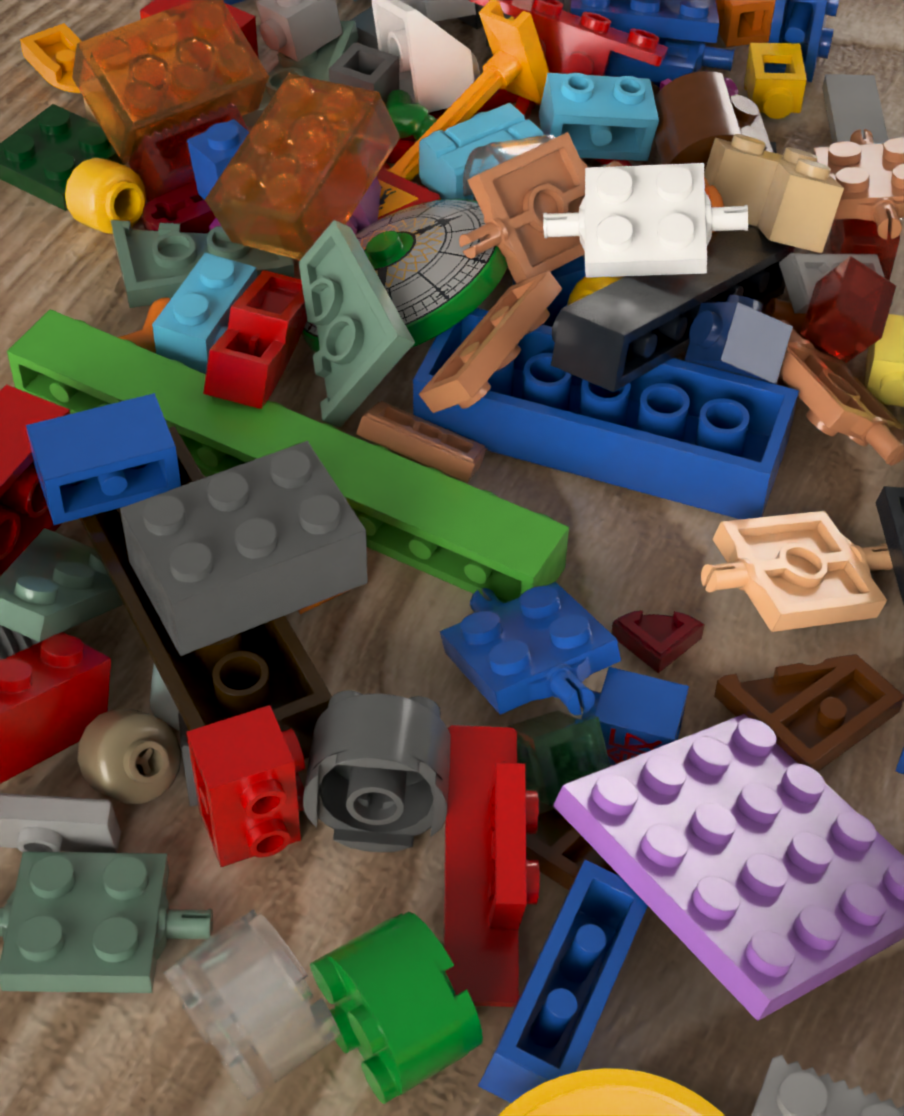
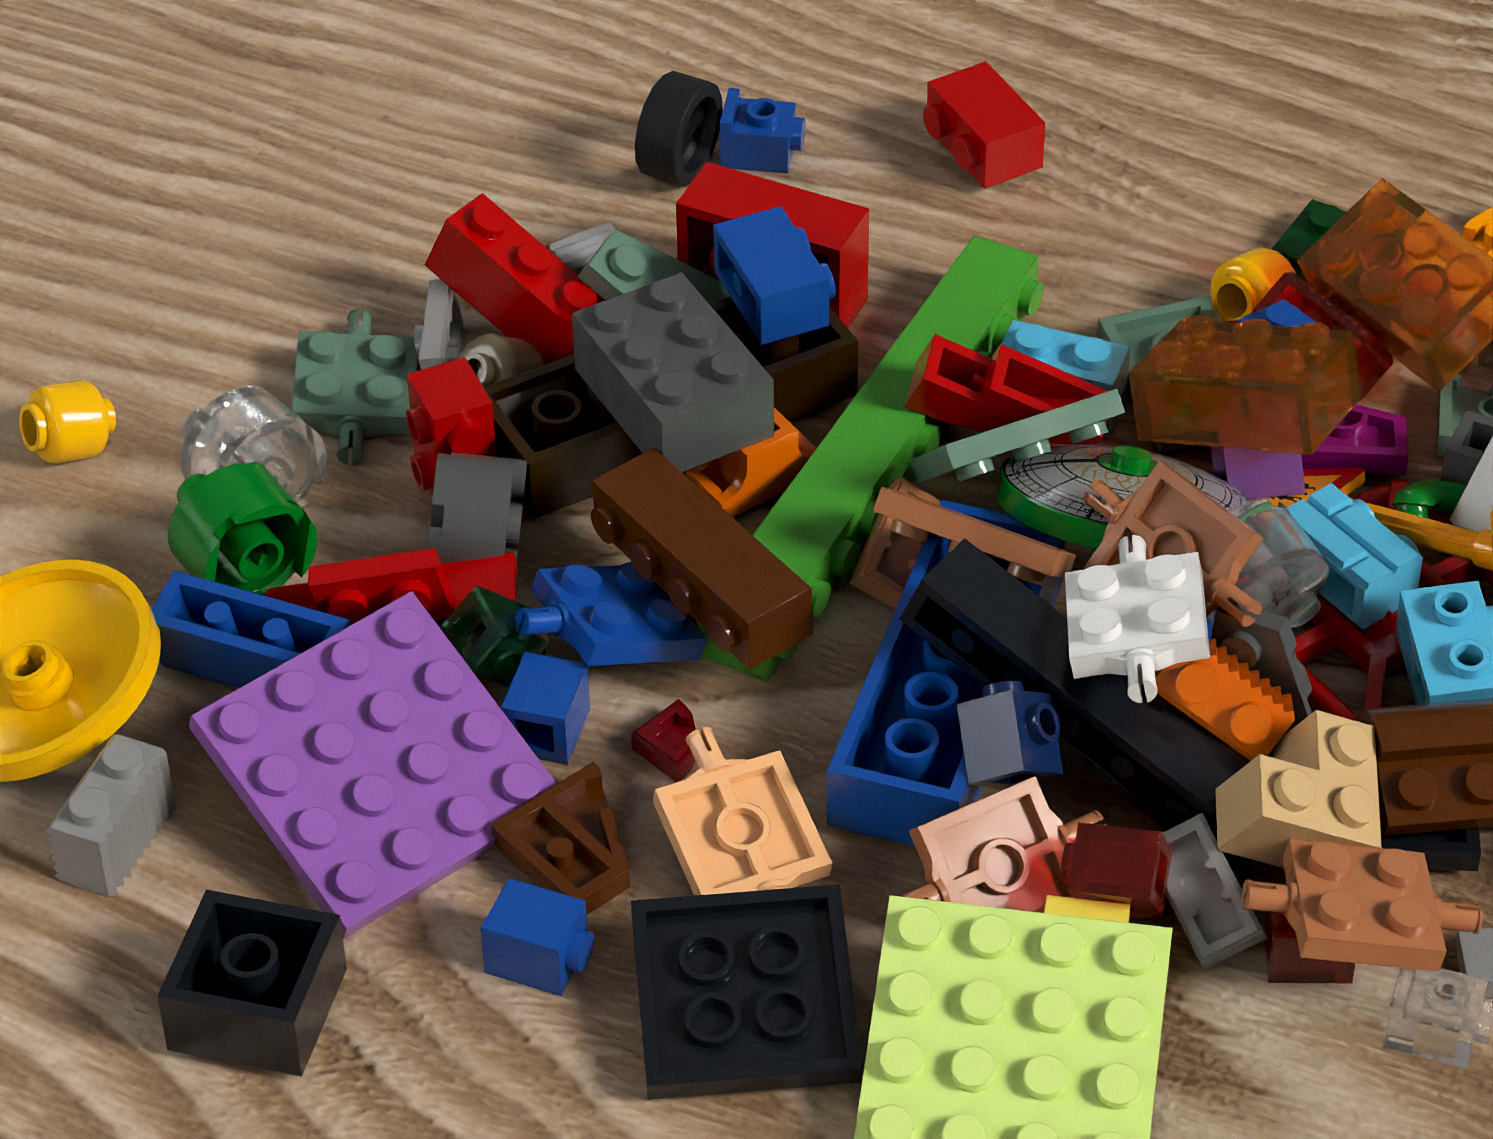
camera: 90 degrees right, 5 degrees down
none -> reddish brown brick [591,448,812,670]

